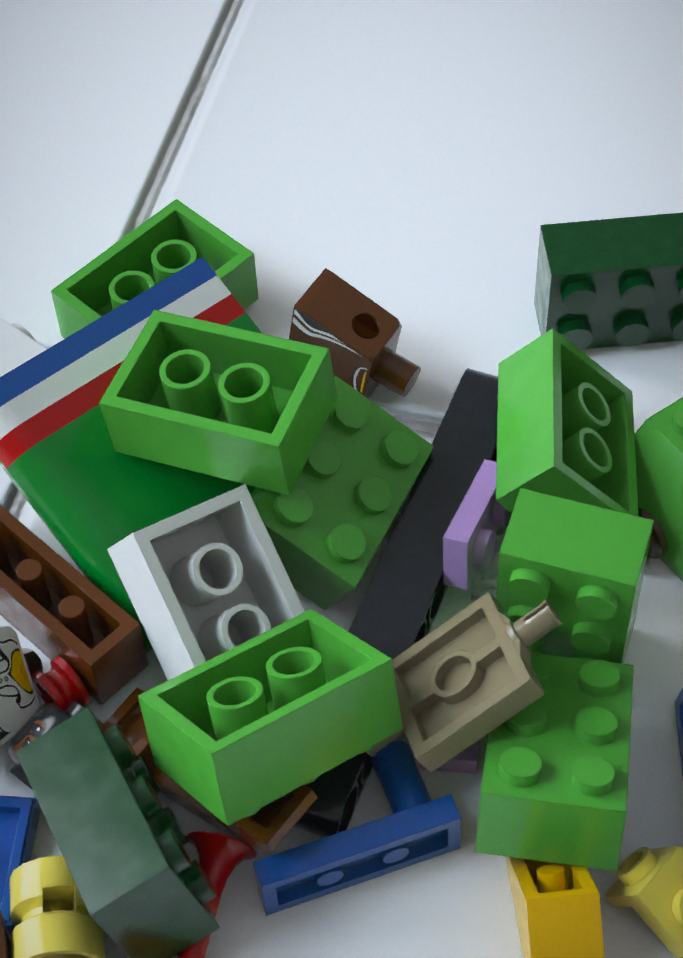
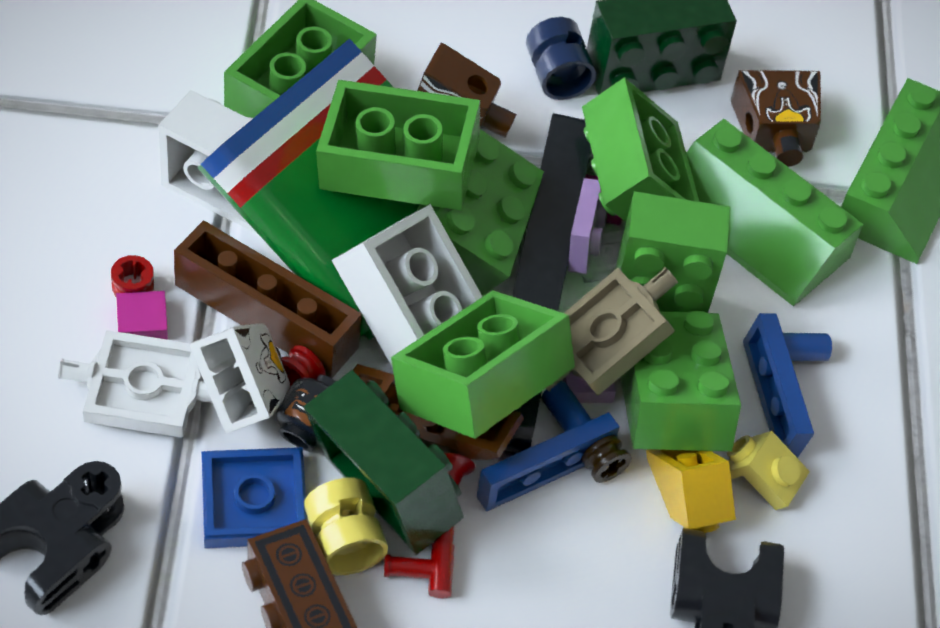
camera: 20 degrees left, 0 degrees up
none -> dark blue wheel [525,16,596,100]
none -> dark brown bush [581,435,632,483]

